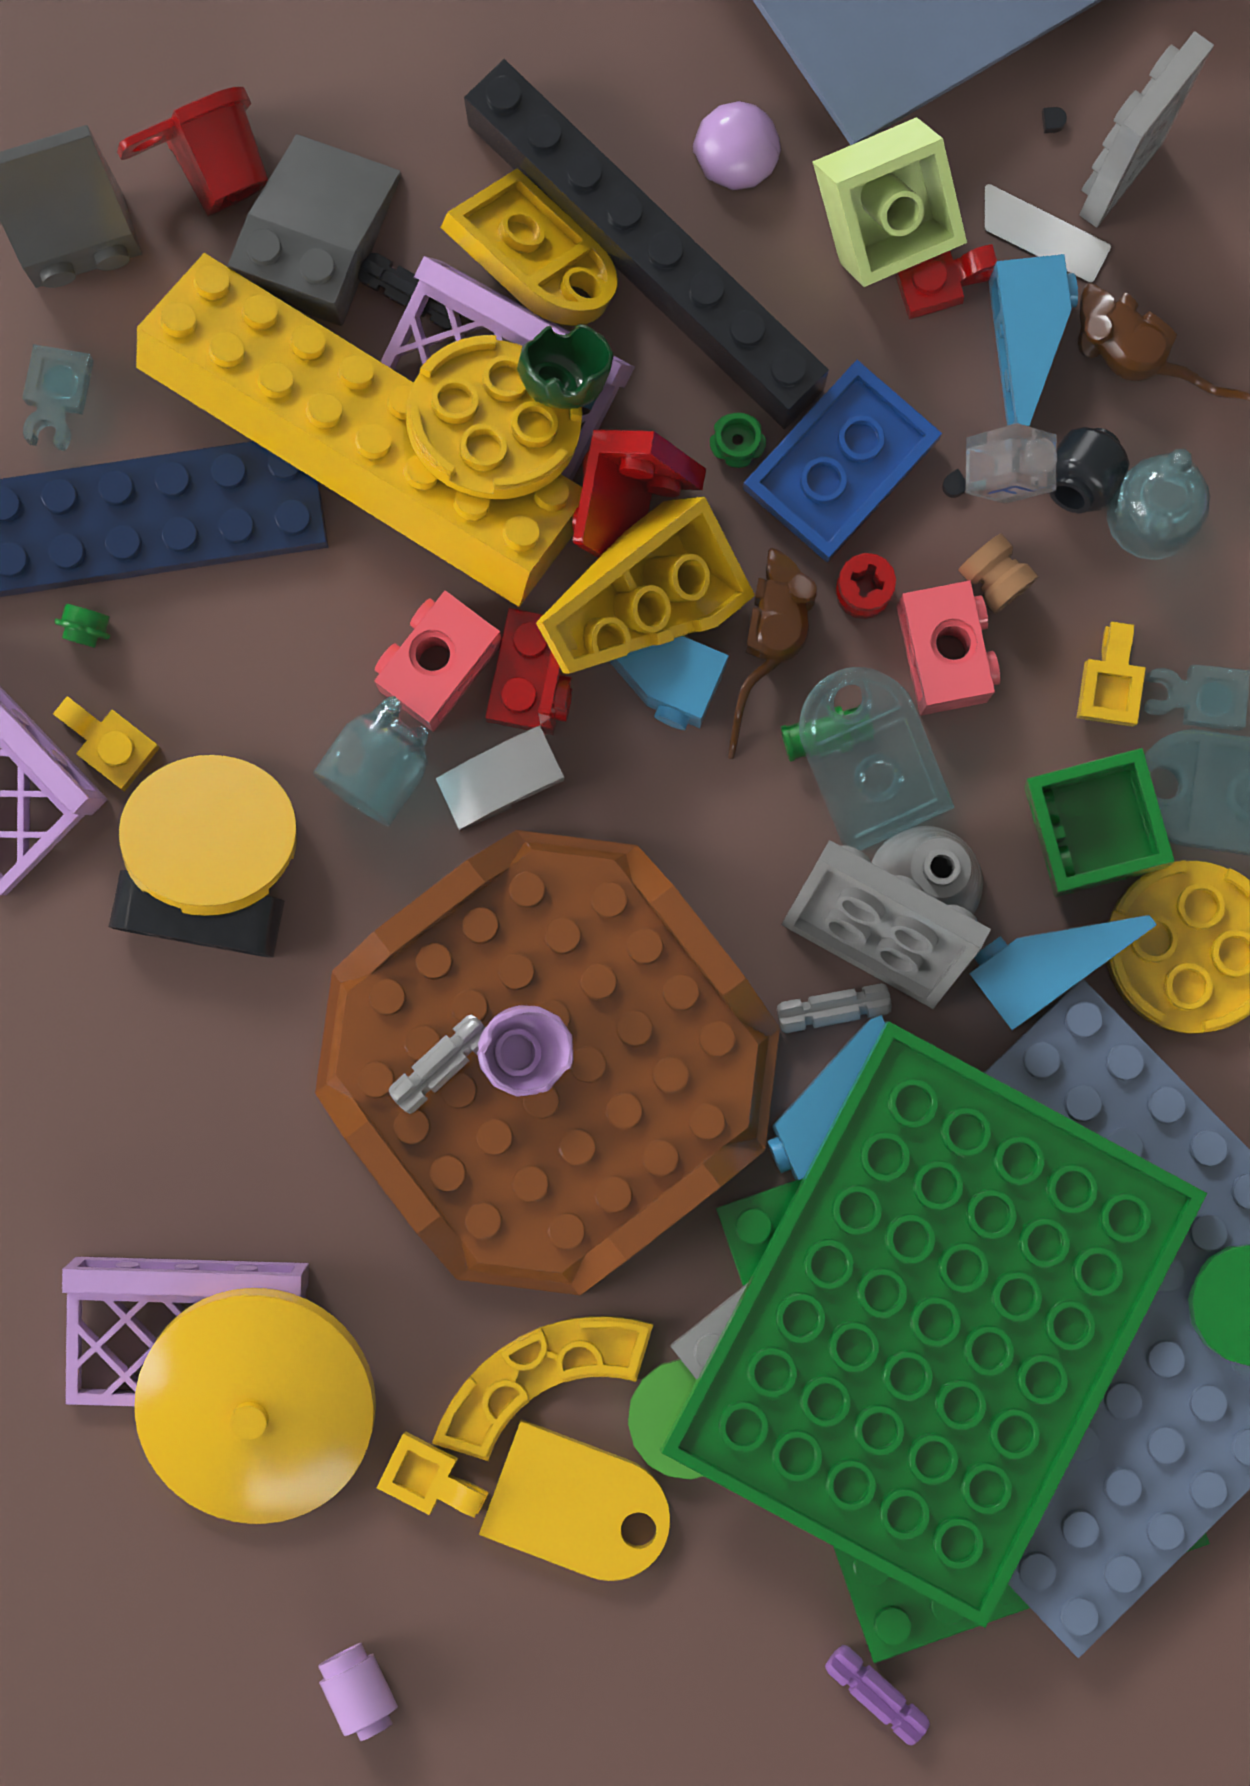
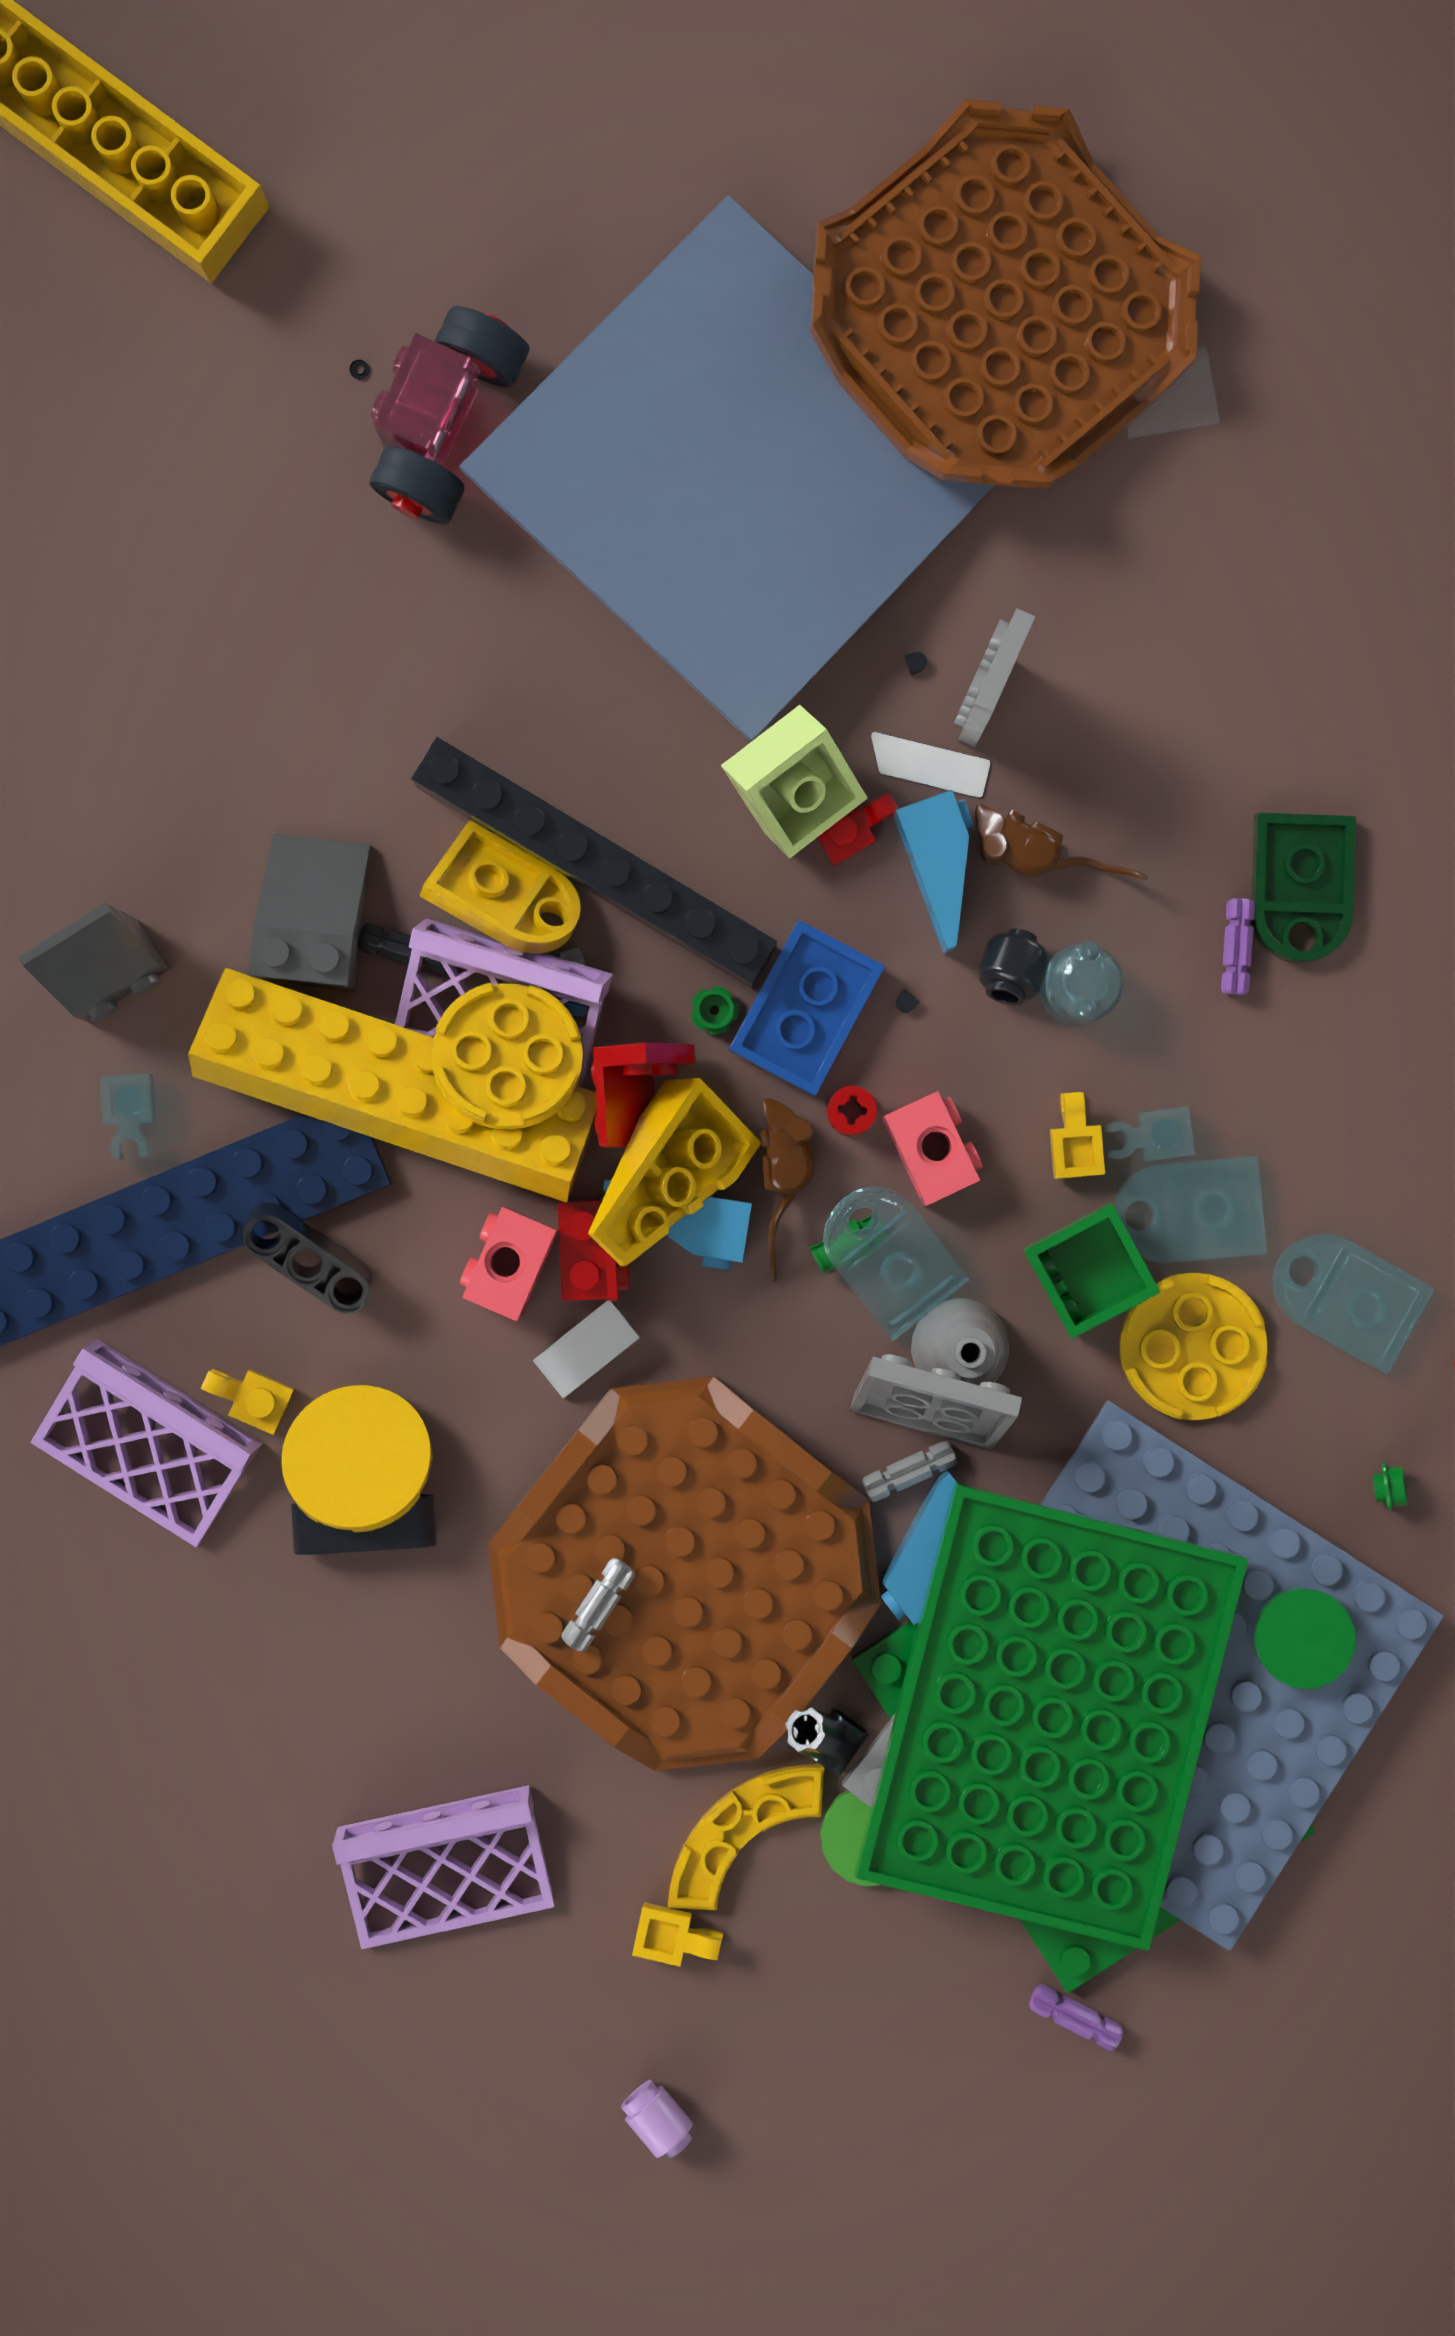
camera: 15 degrees left, 5 degrees up
green plate [54,603,110,648] -> none
red container [117,87,268,217] -> none
yellow dish [134,1288,376,1524] -> none
clear light blue piece [312,696,429,827] -> none
lavender hair [477,1005,574,1097] -> none
yellow tile [479,1419,670,1581] -> none
dark green hair [517,324,614,409] -> none
lavender hair [693,101,781,190] -> none
medium nougat wheel [958,533,1039,614] -> none
clear brick [966,423,1057,504] -> none
dark azure slope [969,915,1157,1030] -> none
none -> black beam [243,1202,371,1314]
none -> black piece [785,1707,869,1776]

